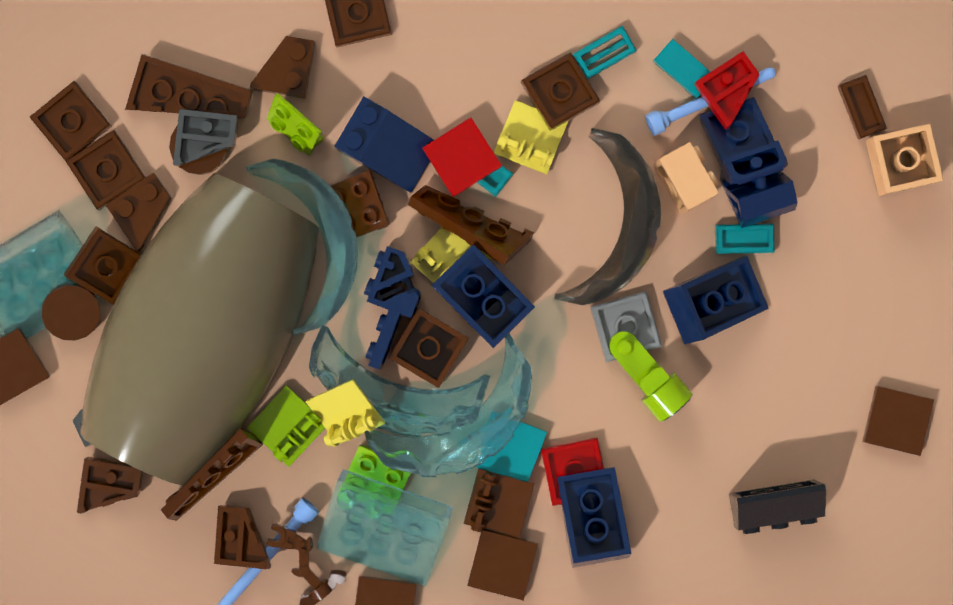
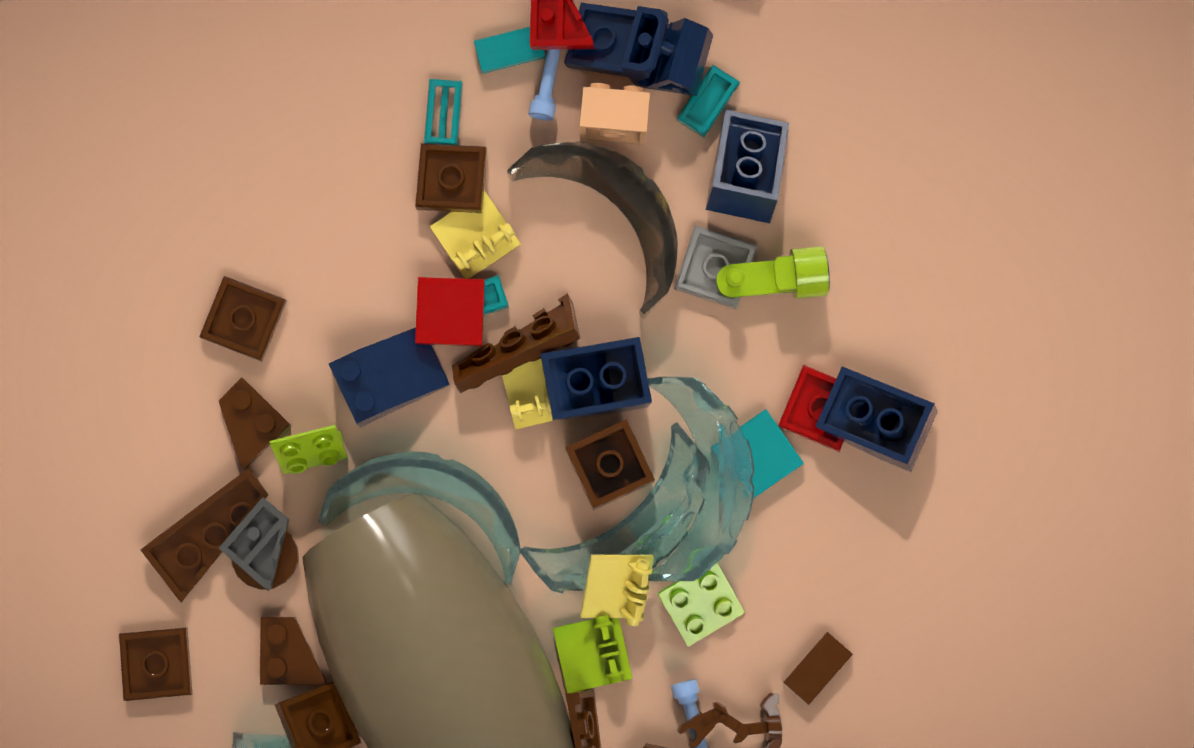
camera: 60 degrees left, 5 degrees down
reddish brown tile [66,130,146,210] -> none
clear light blue slope [317,469,453,586] -> none
reddish brown hinge [322,170,390,244] -> none
dark blue piece [364,246,422,370] -> none
reddish brown hinge [464,468,534,539] -> none
reddish brown tile [467,529,538,601] -> none
black slope [729,480,826,534] -> none
reddish brown tile [862,386,934,456] -> none

